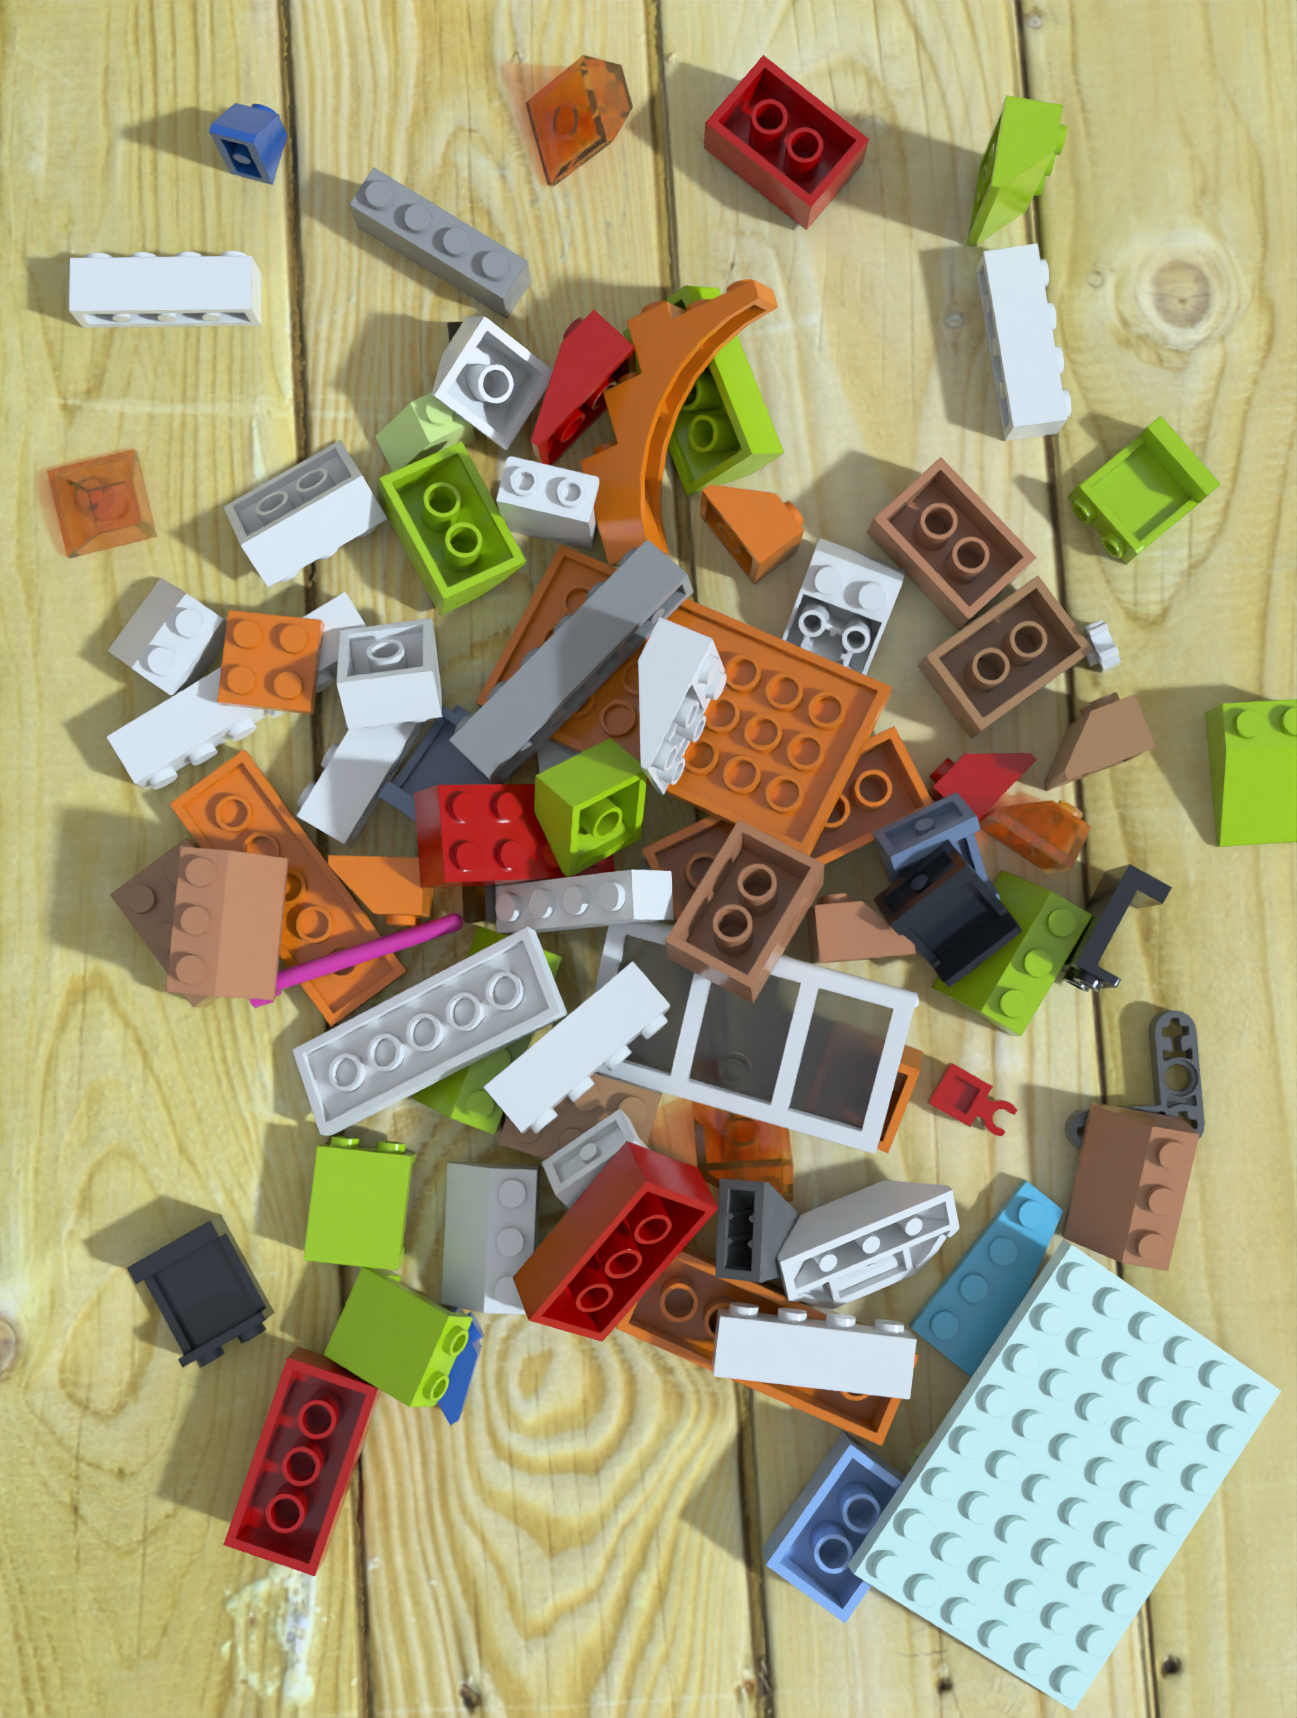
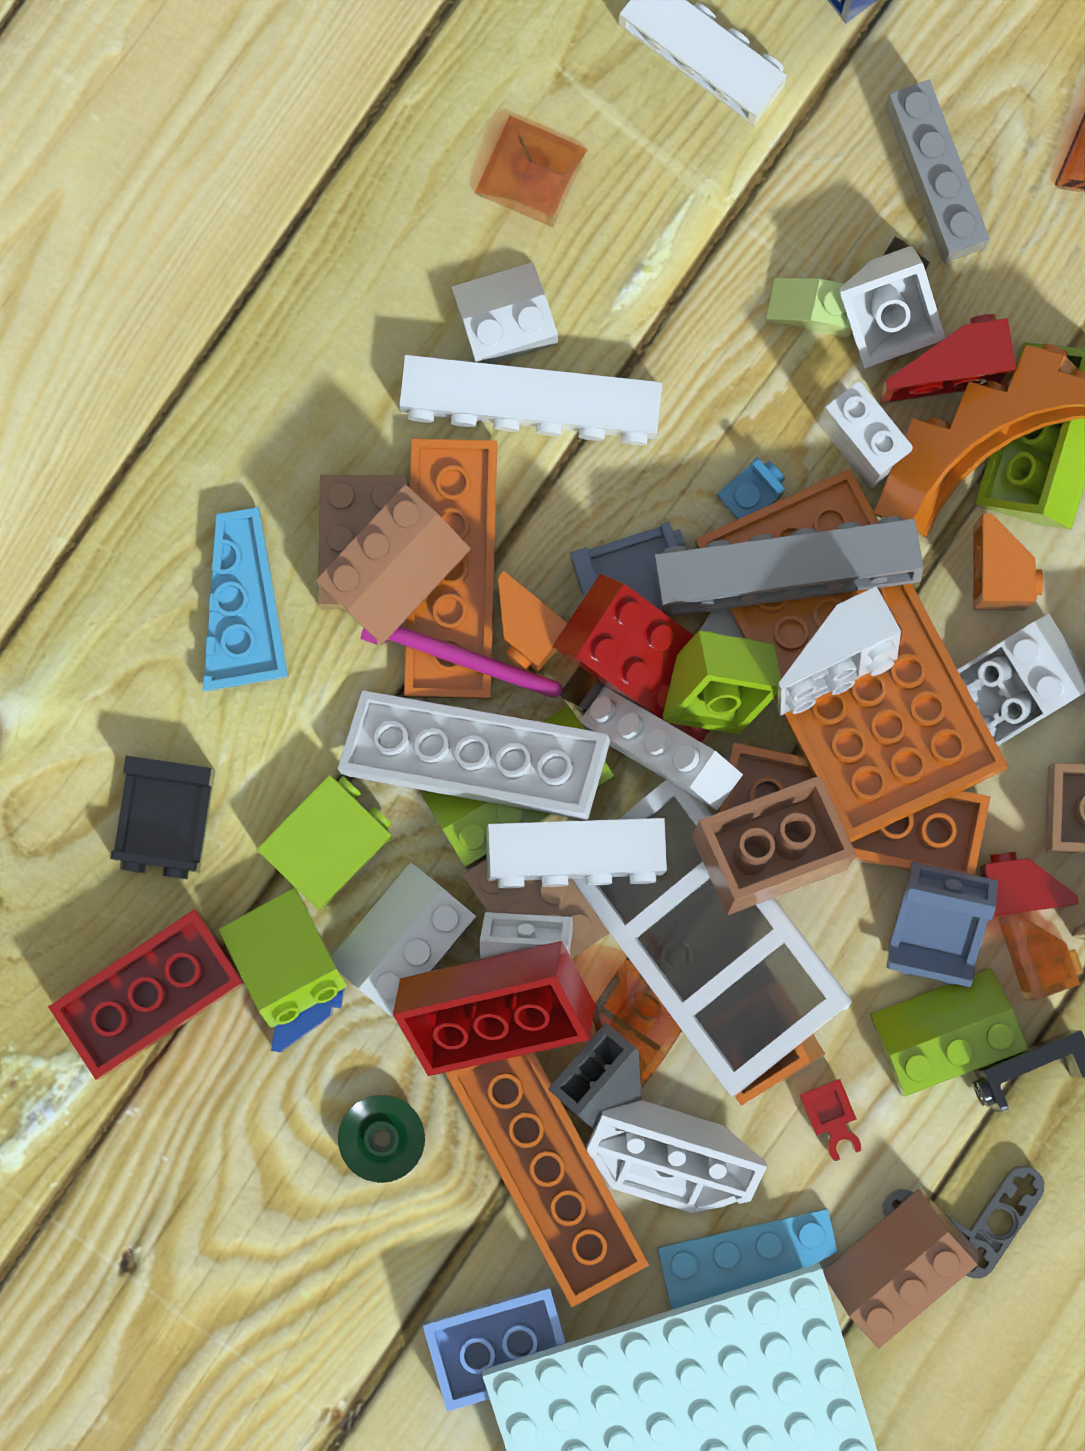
camera: 40 degrees right, 0 degrees up
orange plate [217,610,324,715] -> none
white slope [223,440,387,587] -> none
white brick [297,687,445,848] -> none
white slope [336,618,442,729] -> none
lime slope [377,442,526,616] -> none
white brick [712,1302,916,1399] -> none
nougat slope [806,893,916,964] -> none
black panel [873,840,1022,987] -> none
none -> medium azure wing [202,507,289,692]
none -> dark green dish [338,1095,425,1183]
none -> dark azure bracket [716,457,785,520]

